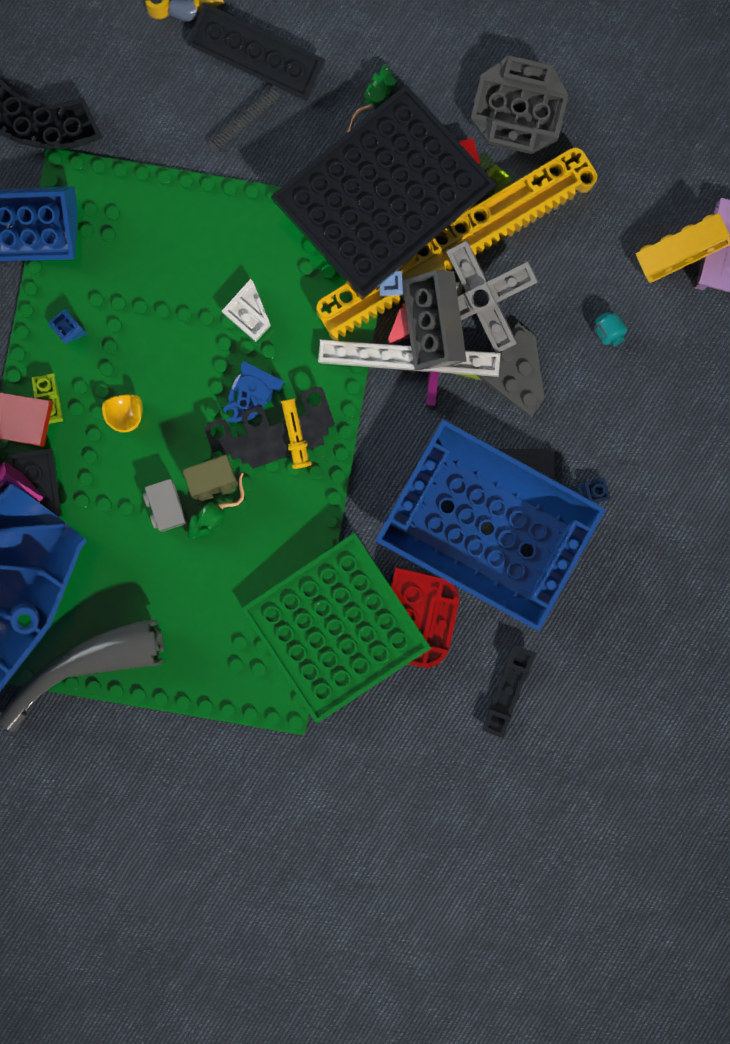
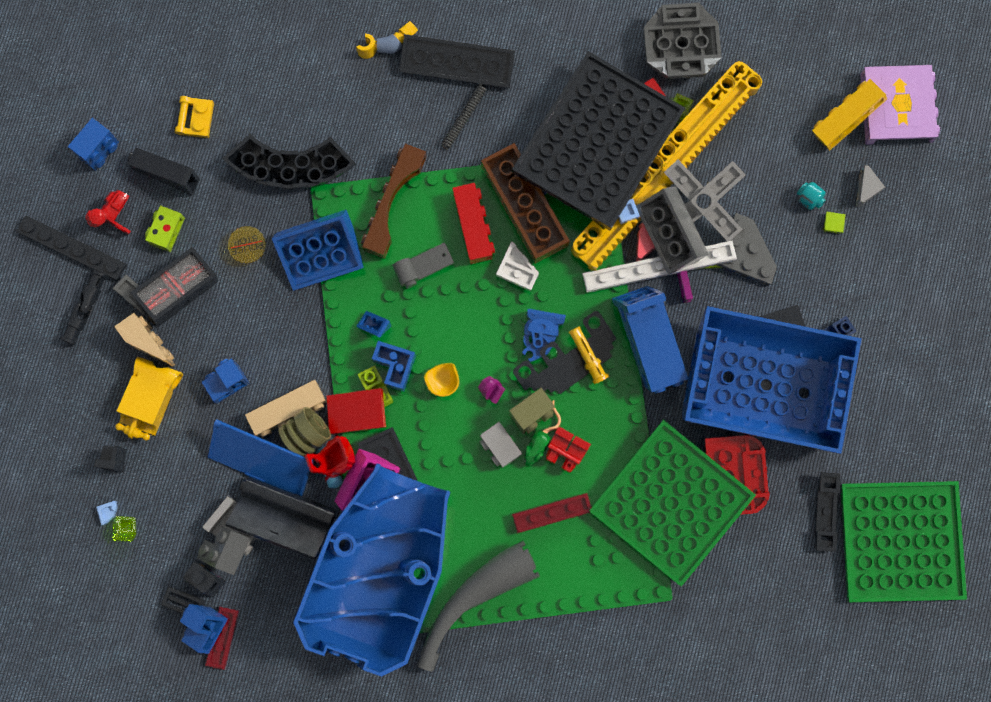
camera: 20 degrees left, 5 degrees down
green animal [347,64,396,133] -> none
none -> reddish brown arch [361,144,427,259]
none -> blue brick [372,341,416,392]
none -> dark grey door [392,243,454,289]
none -> red brick [453,183,495,264]
none -> magenta piece [478,376,505,404]
none -> reddish brown brick [481,143,570,264]
none -> dark red tile [512,493,592,534]
none -> red hips [546,426,591,473]
none -> blue brick [612,286,688,393]
none -> lime tile [823,212,846,234]
none -> green plate [840,481,967,602]
none -> light grey slope [856,165,885,207]

